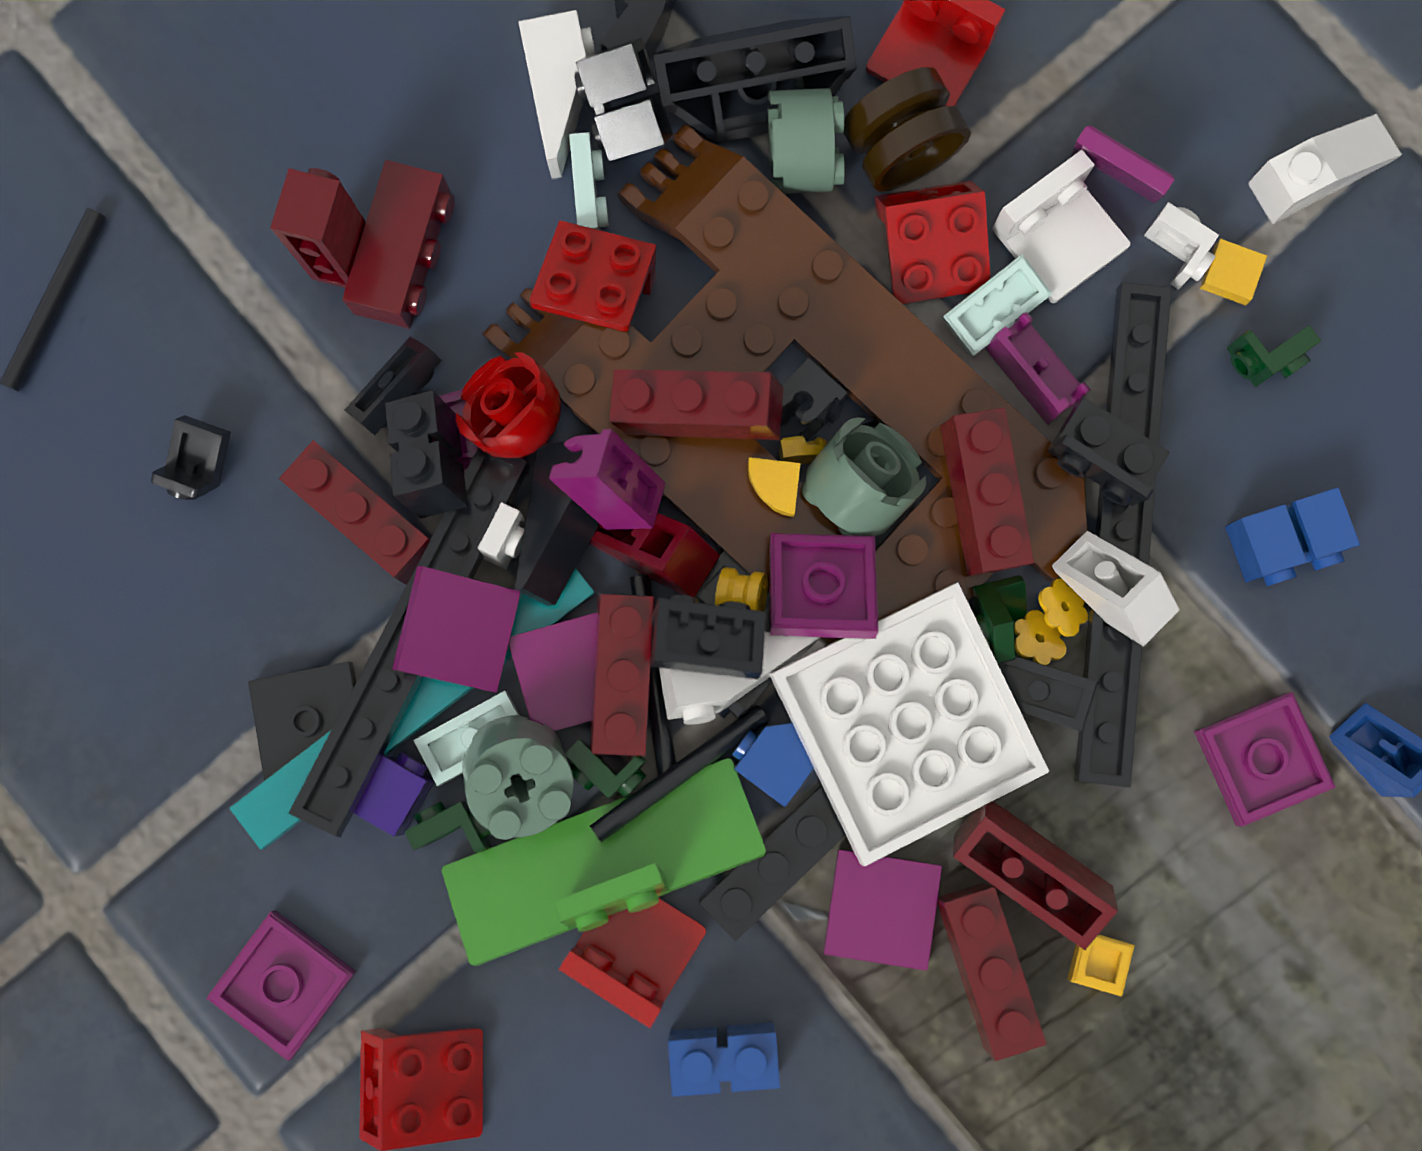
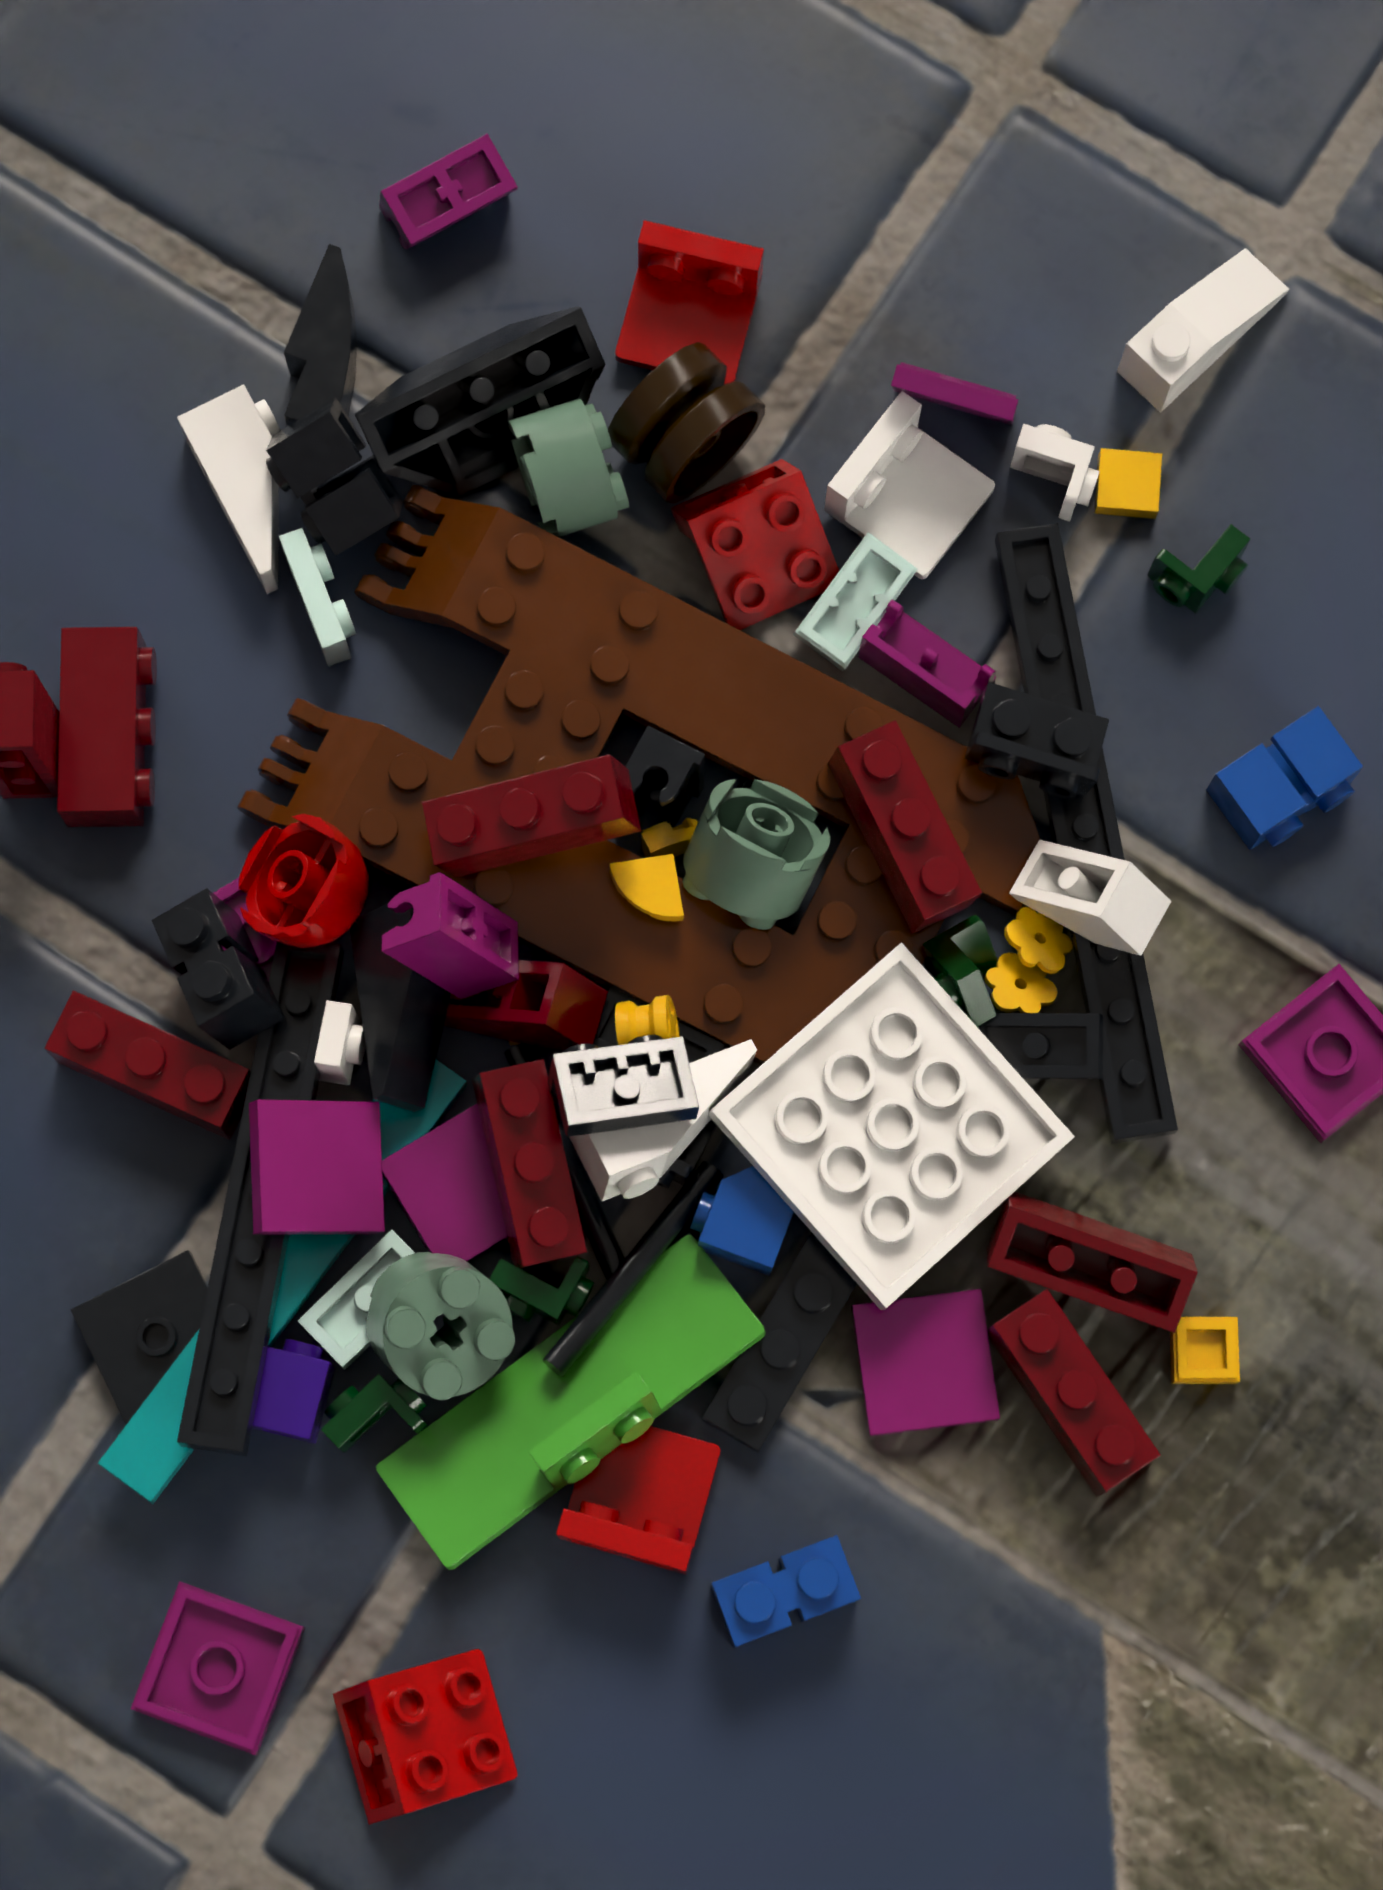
camera: 20 degrees left, 5 degrees down
black plate [344,337,442,435] -> none
red bracket [530,220,656,332] -> none
magenta tile [769,533,878,639] -> none

